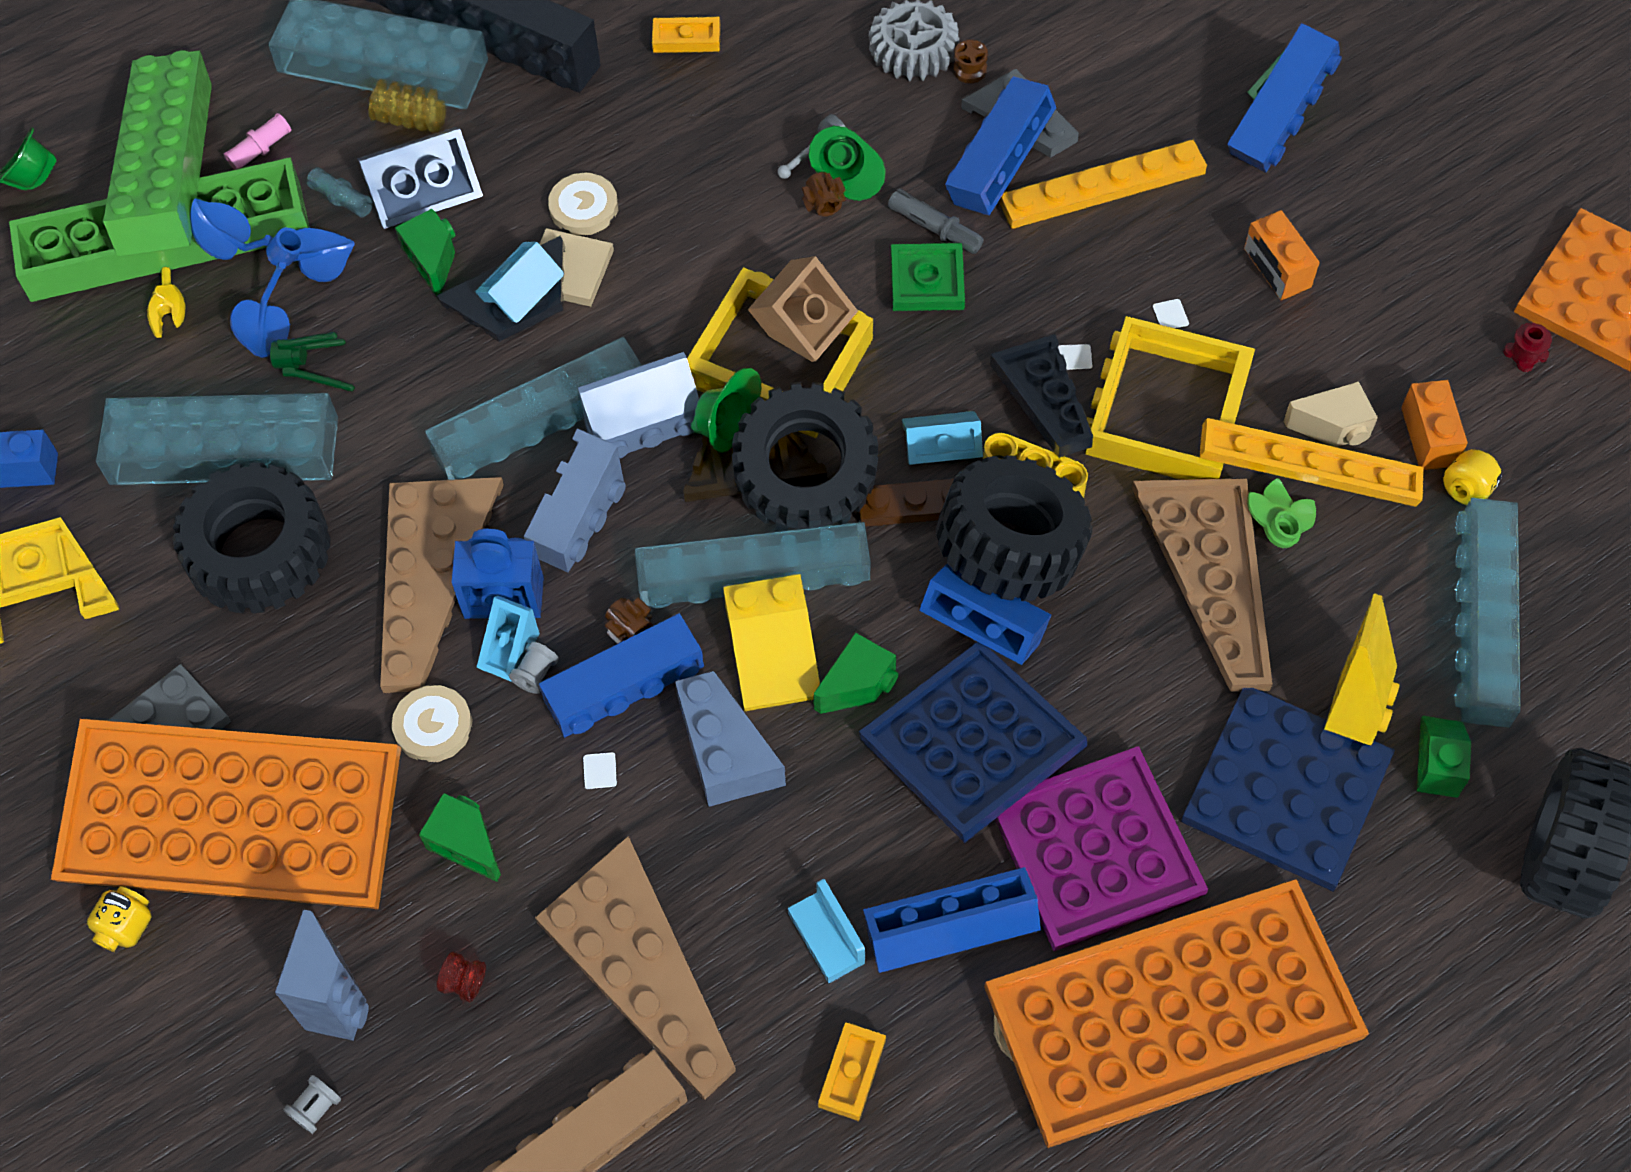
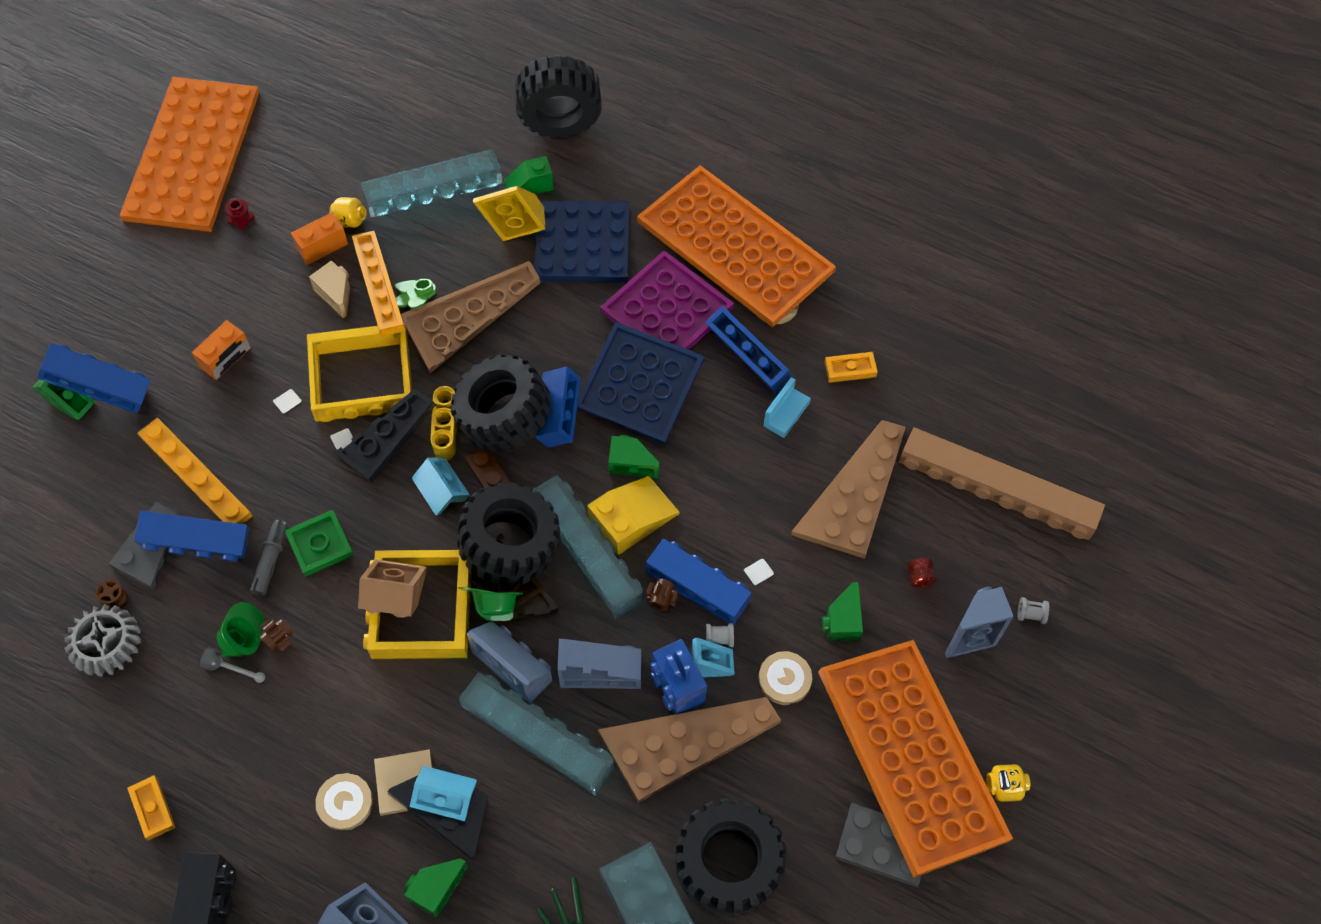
camera: 120 degrees left, 0 degrees up
sand blue wedge [675,671,786,807] -> none

